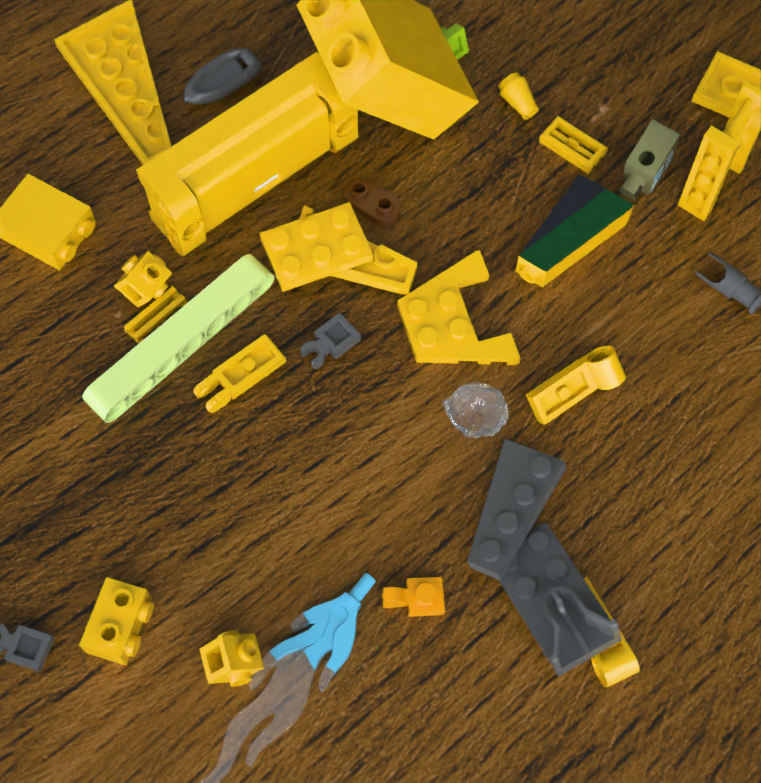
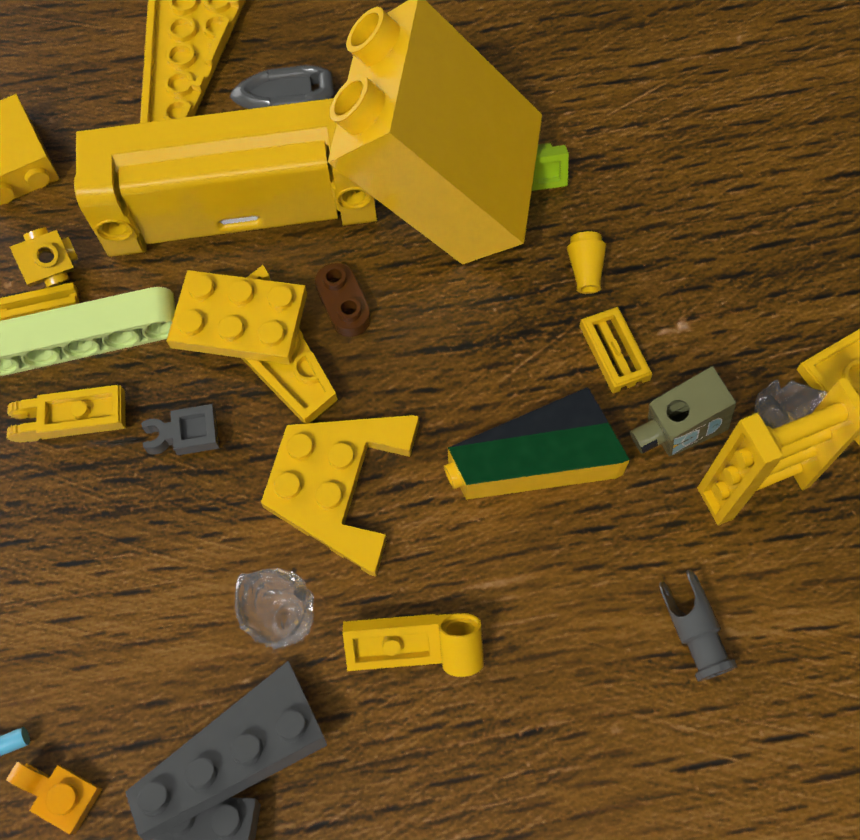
camera: 35 degrees right, 0 degrees up
none -> clear hair [755,380,828,429]

